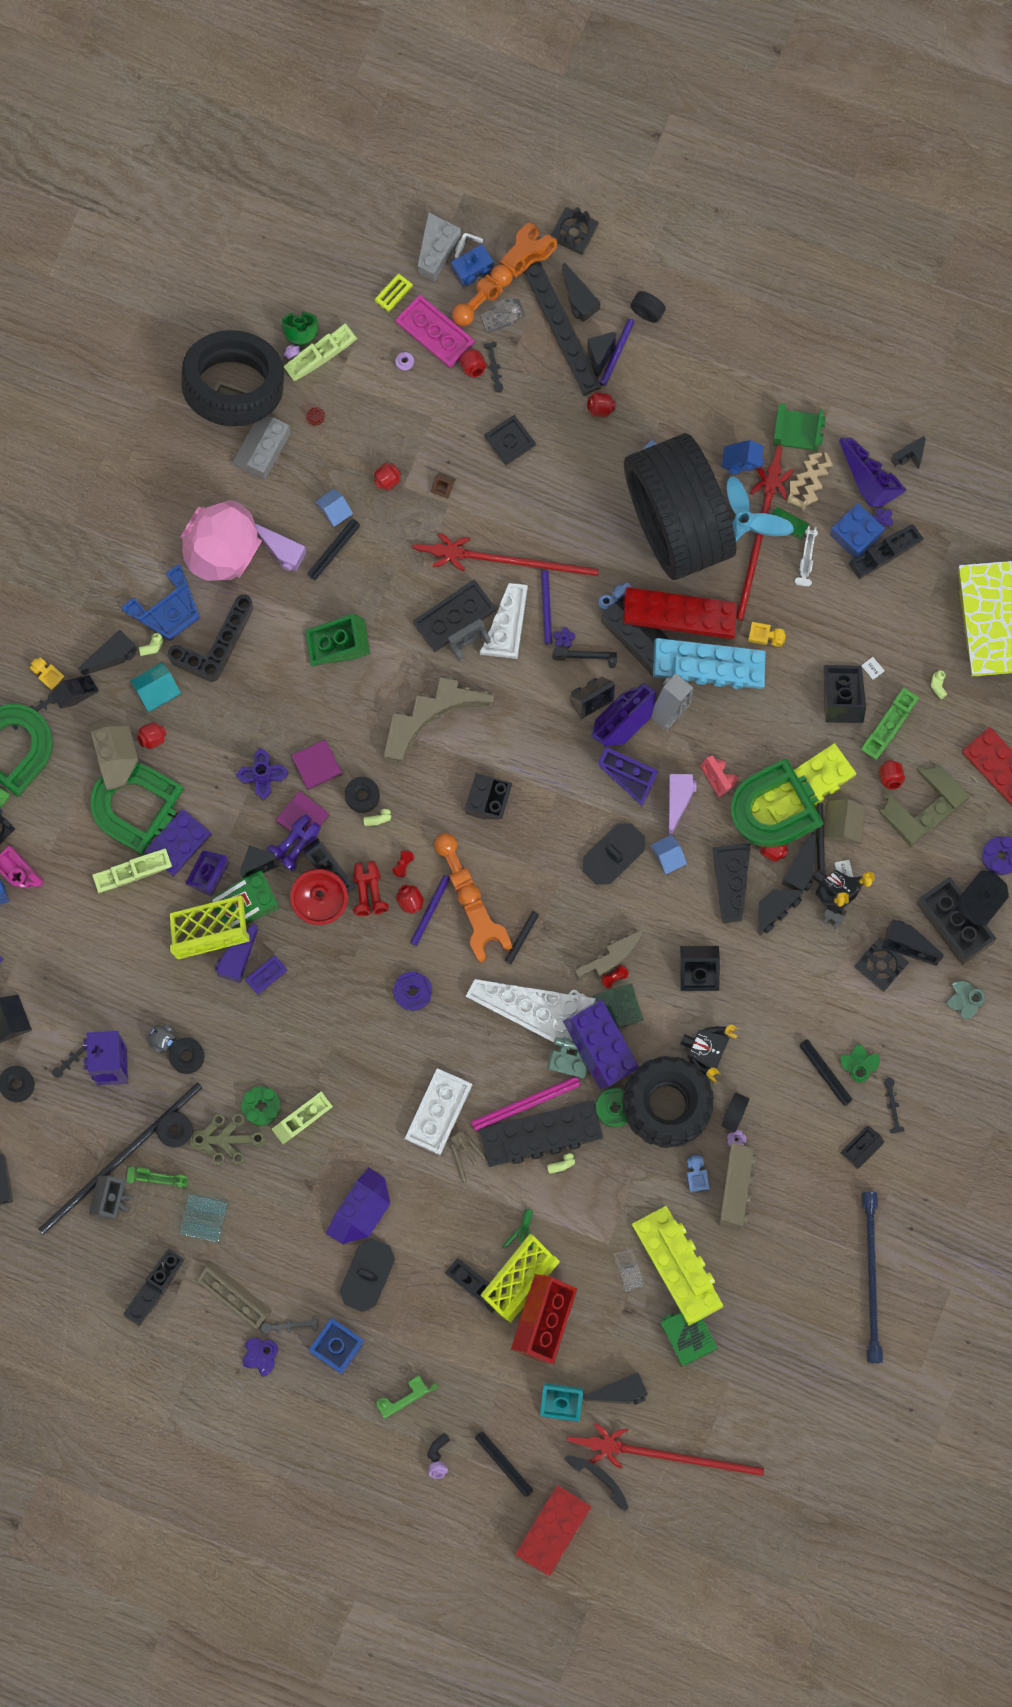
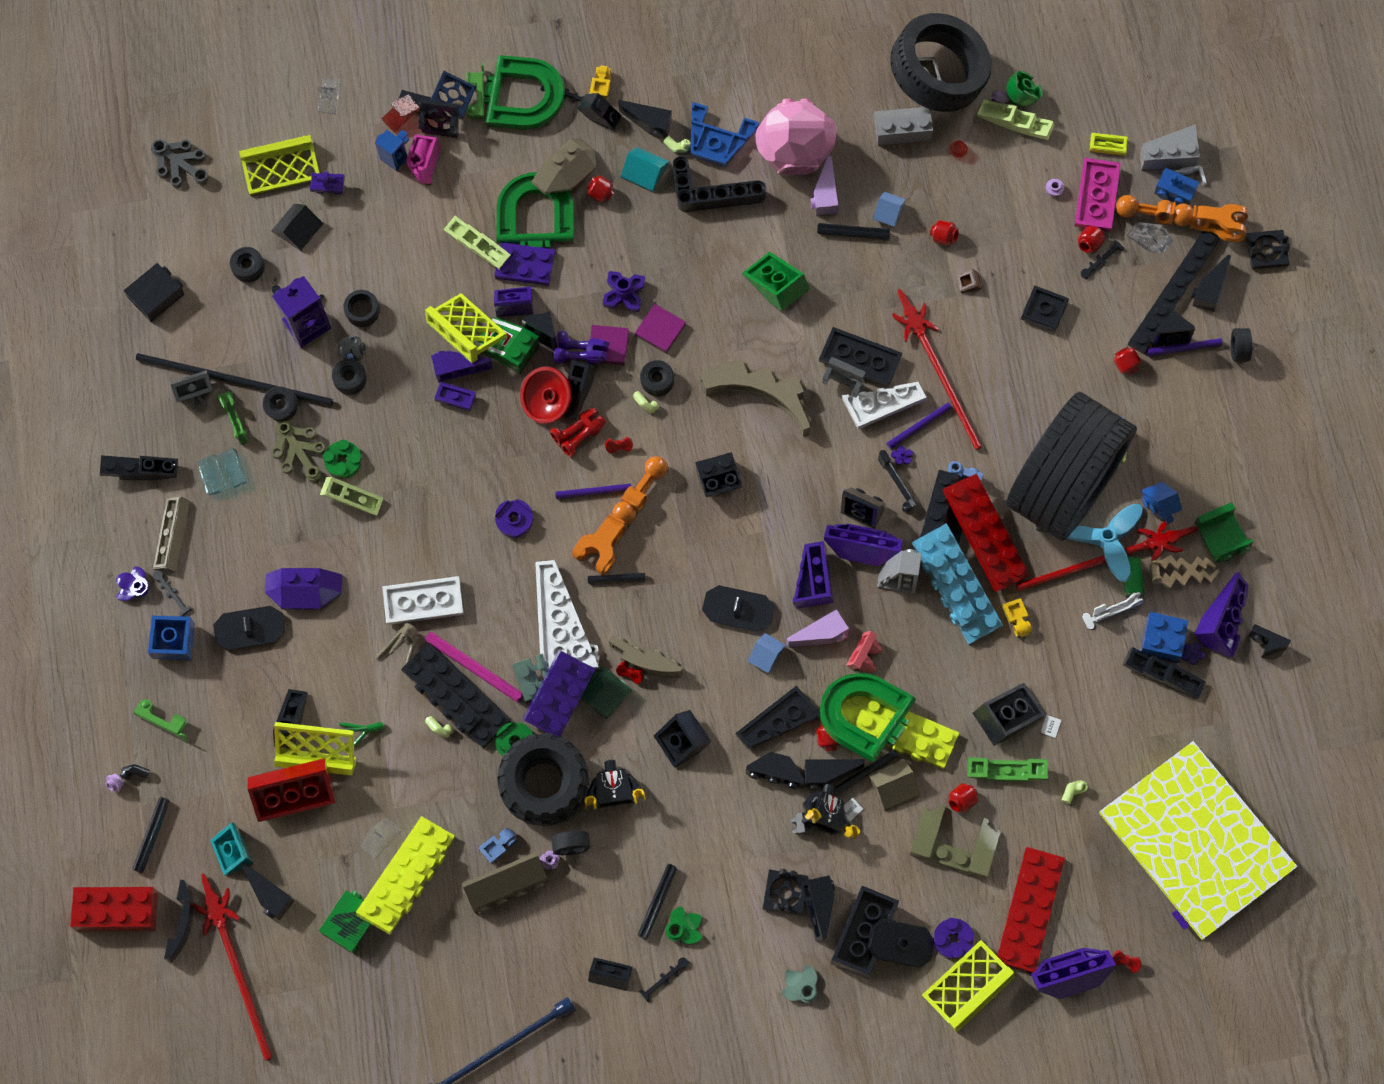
camera: 60 degrees right, 5 degrees down
red head [396,884,424,914] -> none
none -> black tyre [343,290,380,327]

